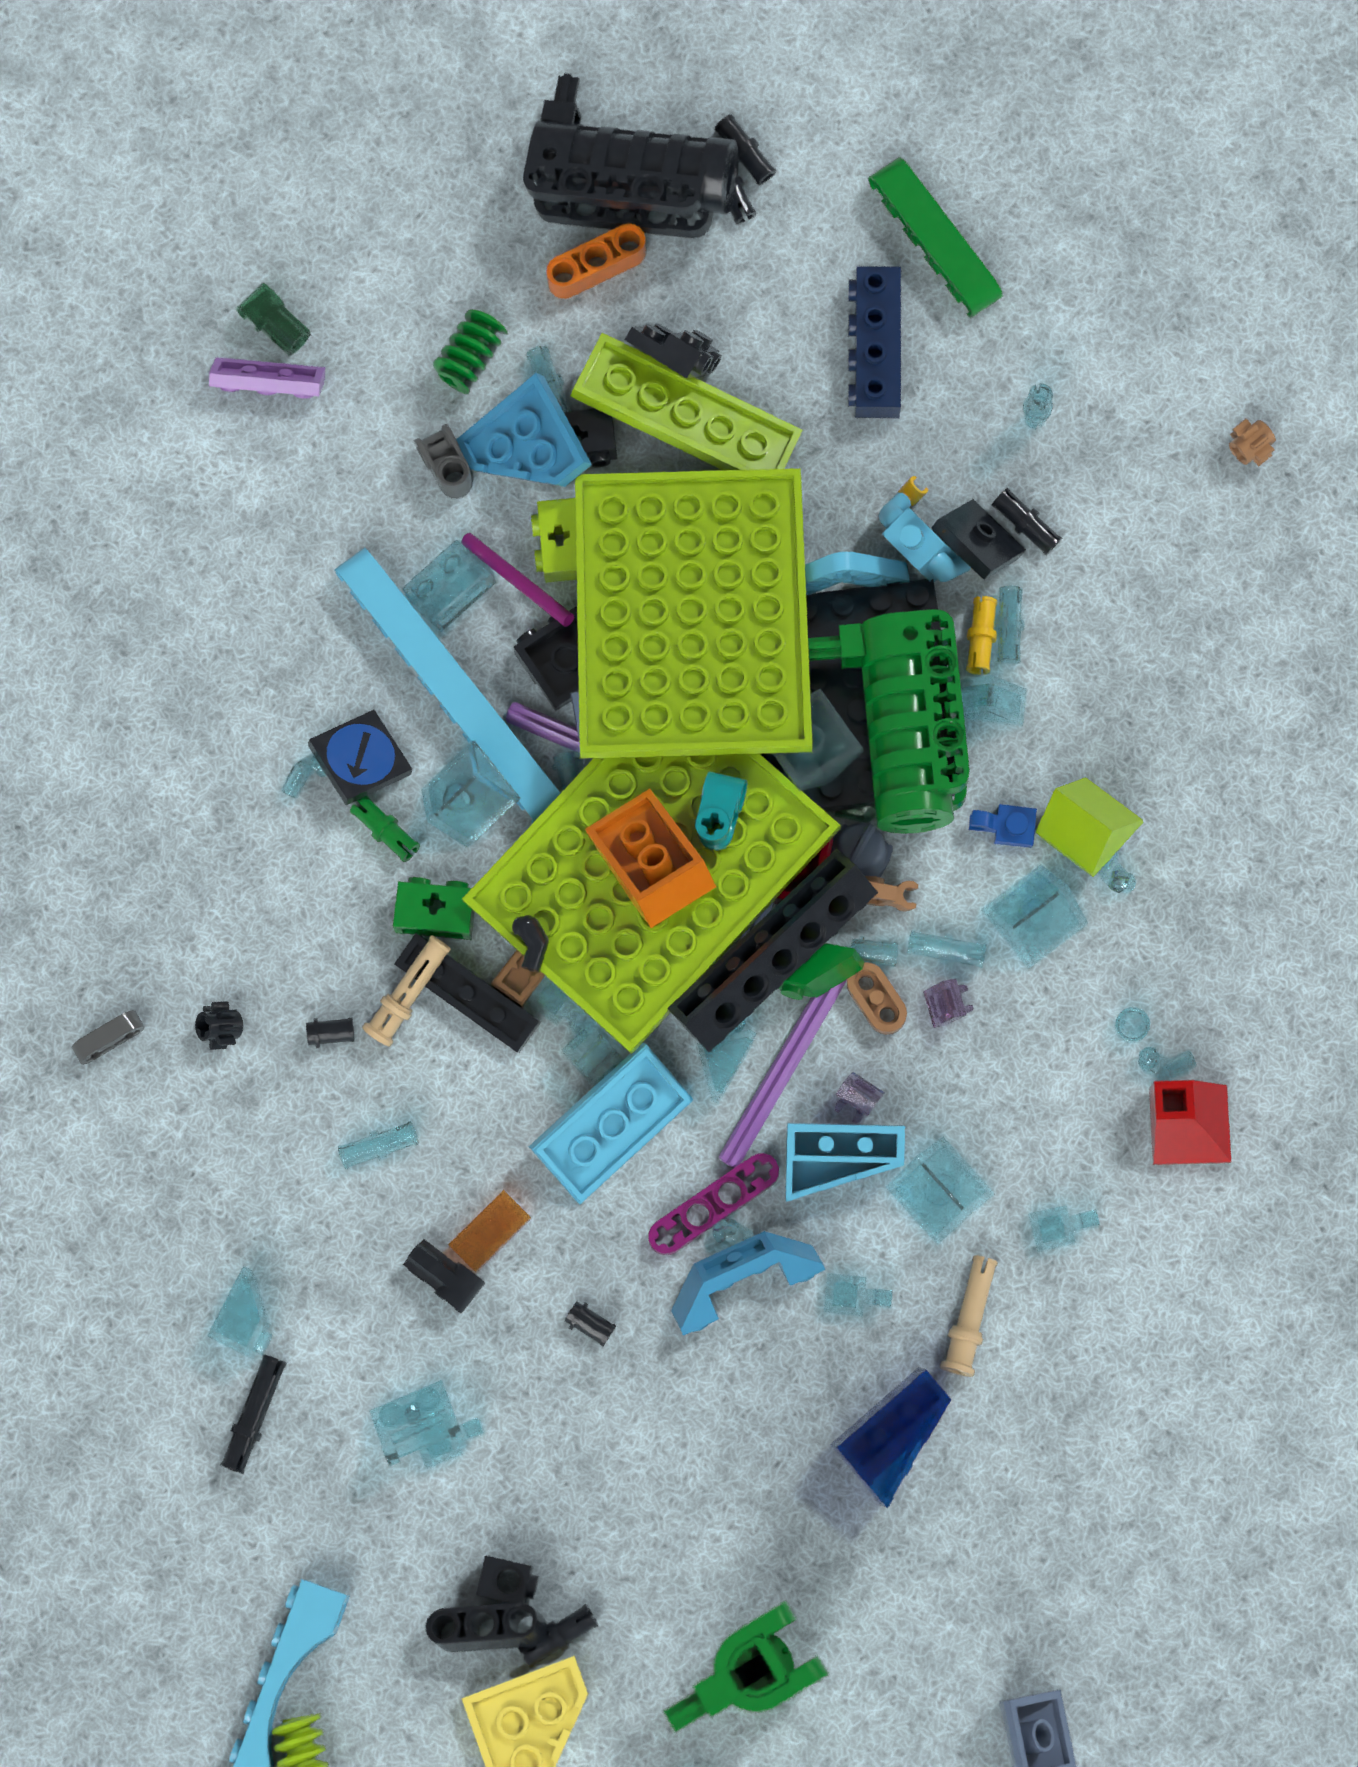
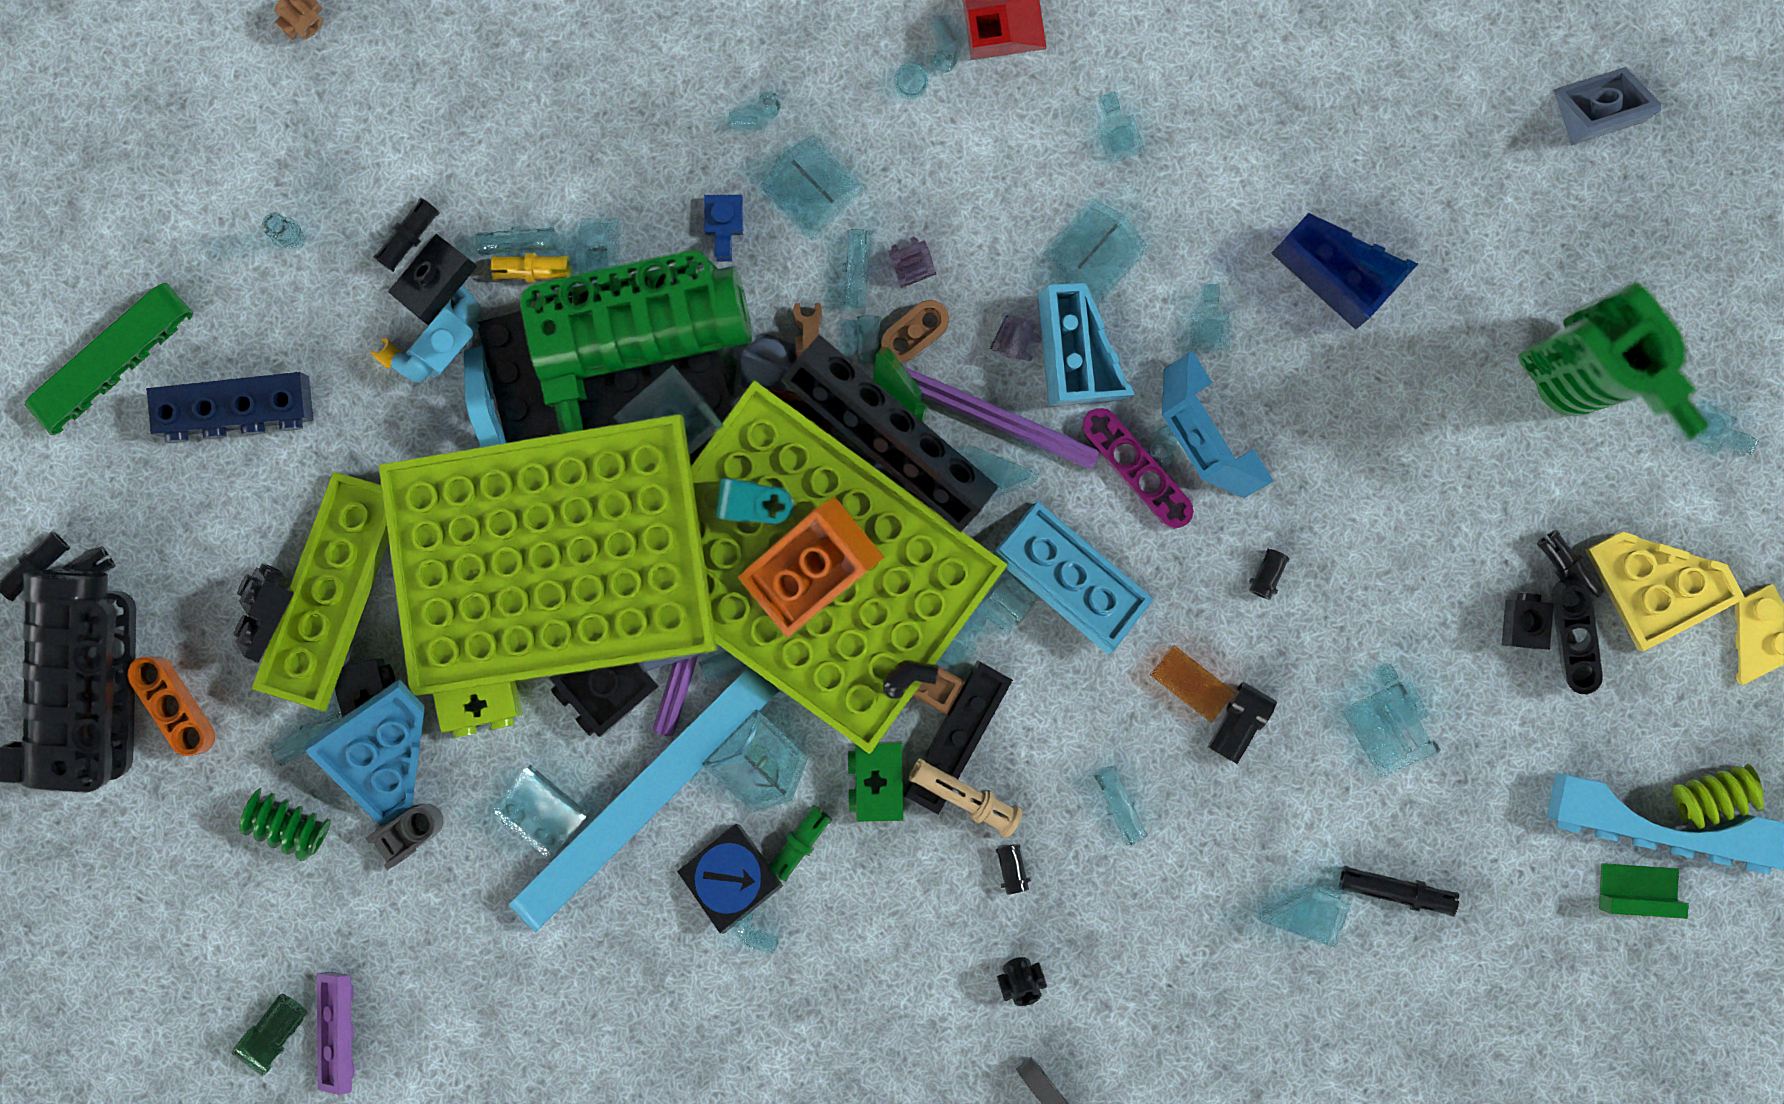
camera: 100 degrees left, 10 degrees up
magenta bar [461,533,574,627] -> none
tan pin [940,1255,998,1377] -> none
lime slope [1035,777,1144,877] -> none
none -> green panel [1599,863,1689,919]

